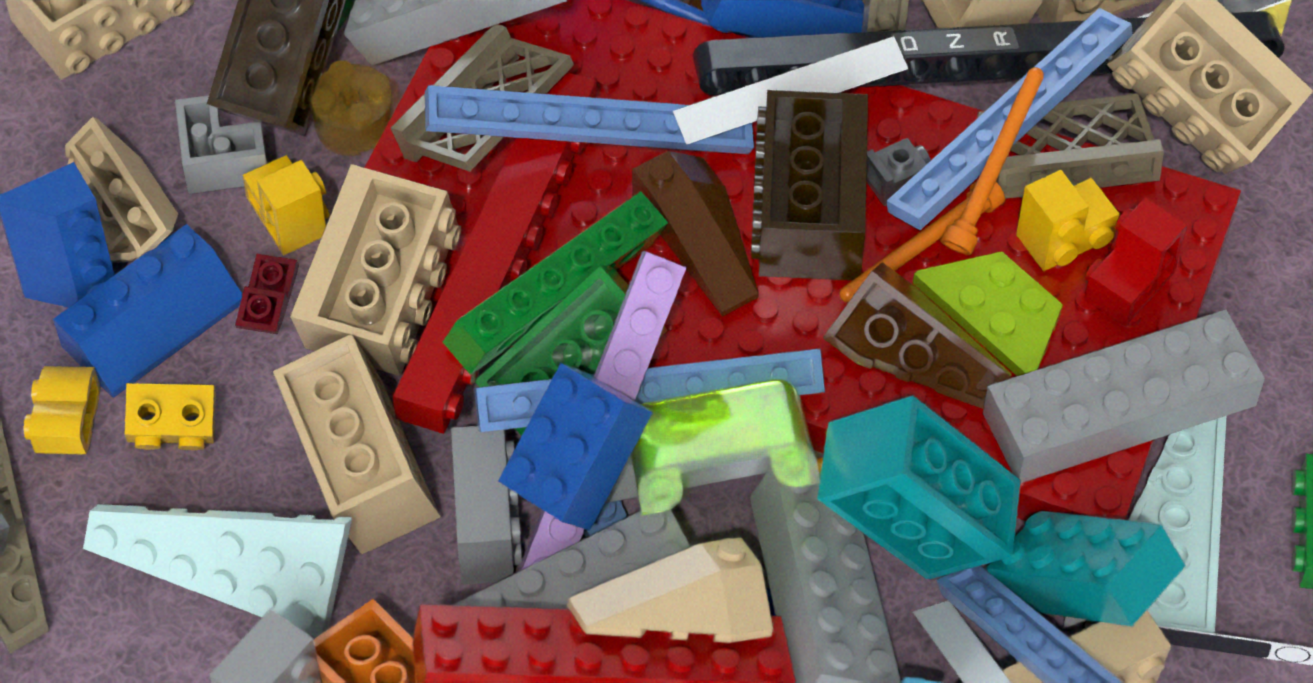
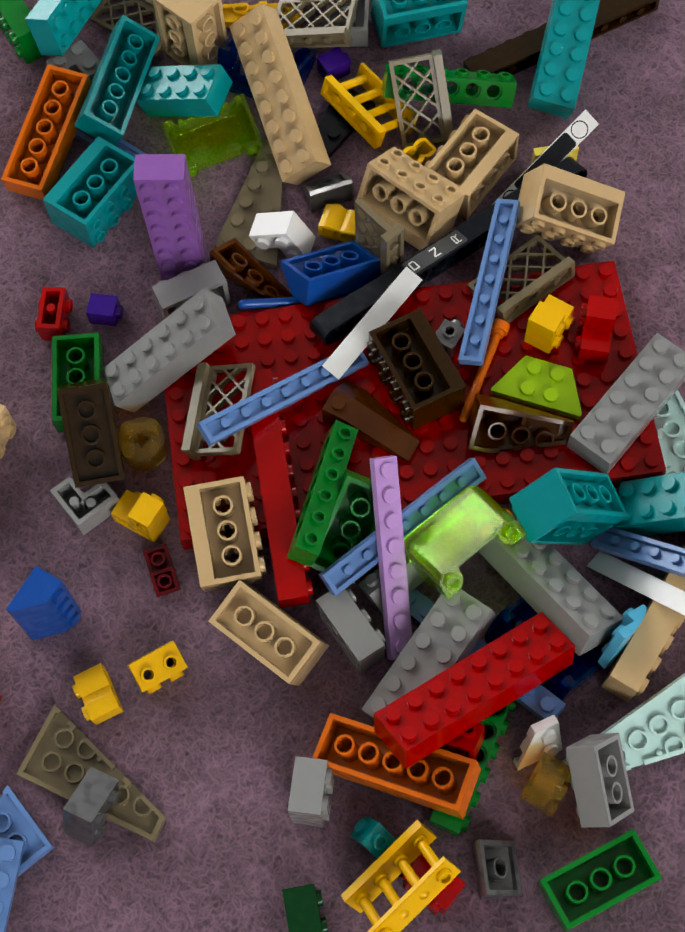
camera: 25 degrees left, 10 degrees up
blue slope [53,224,242,398] -> none
tan wedge [65,117,178,263] -> none
light aqua wing [83,504,352,638] -> none
blue brick [498,363,653,531] -> none
tan wedge [567,538,773,642] -> none
orange piece [941,67,1044,255] -> none

